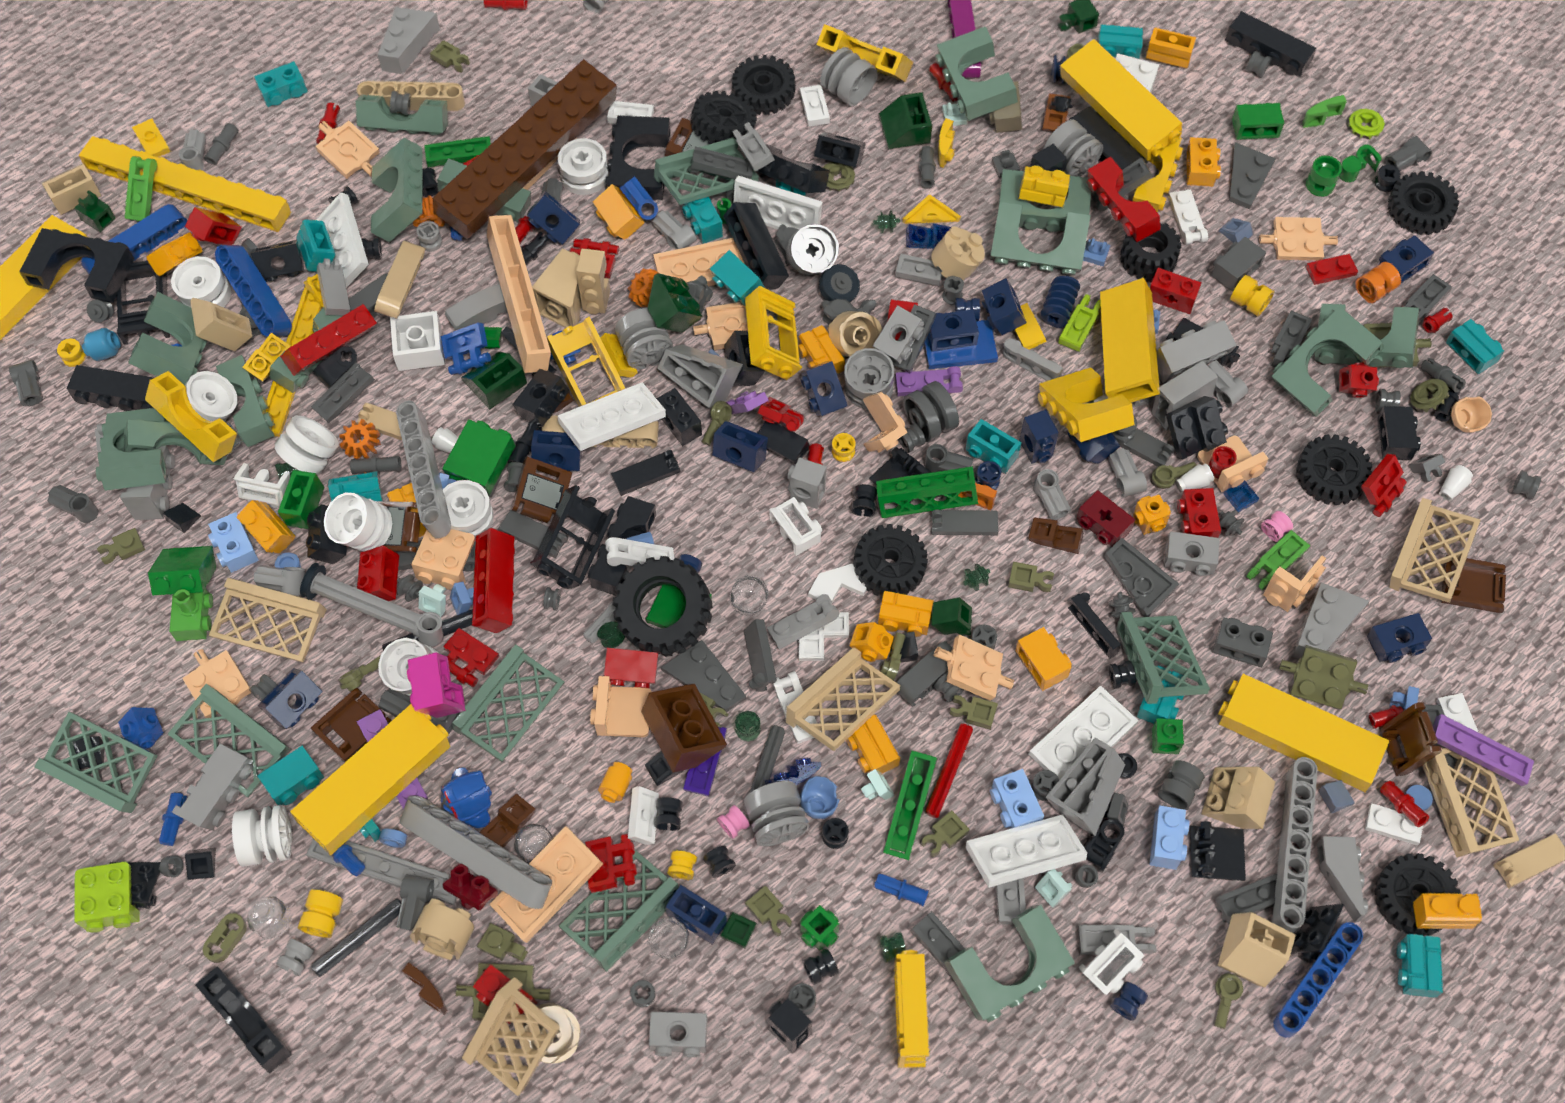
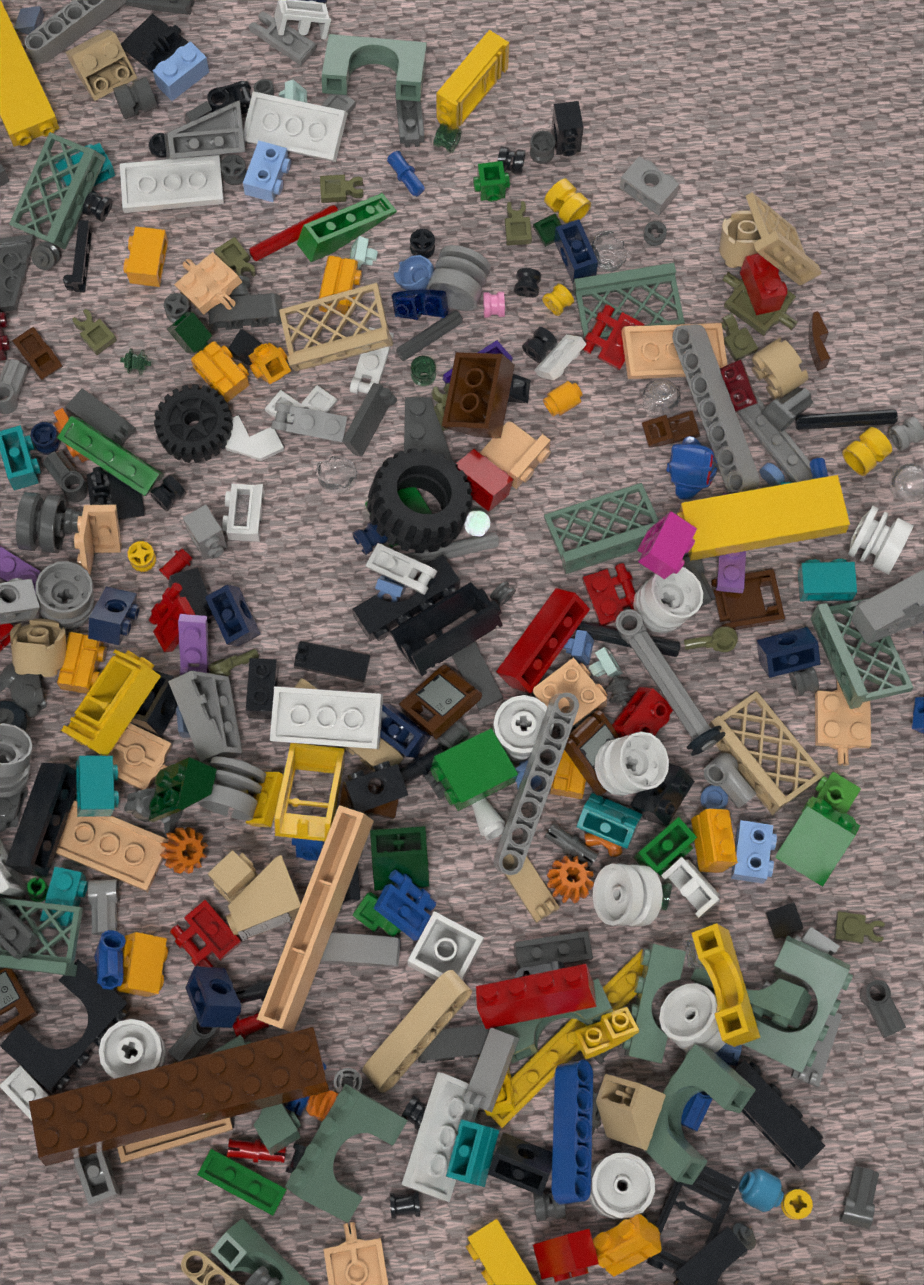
camera: 145 degrees left, 10 degrees up
olive plate [880,633,906,681] -> none
green brick [1152,718,1184,755] -> none
none -> yellow wheel [544,178,591,223]

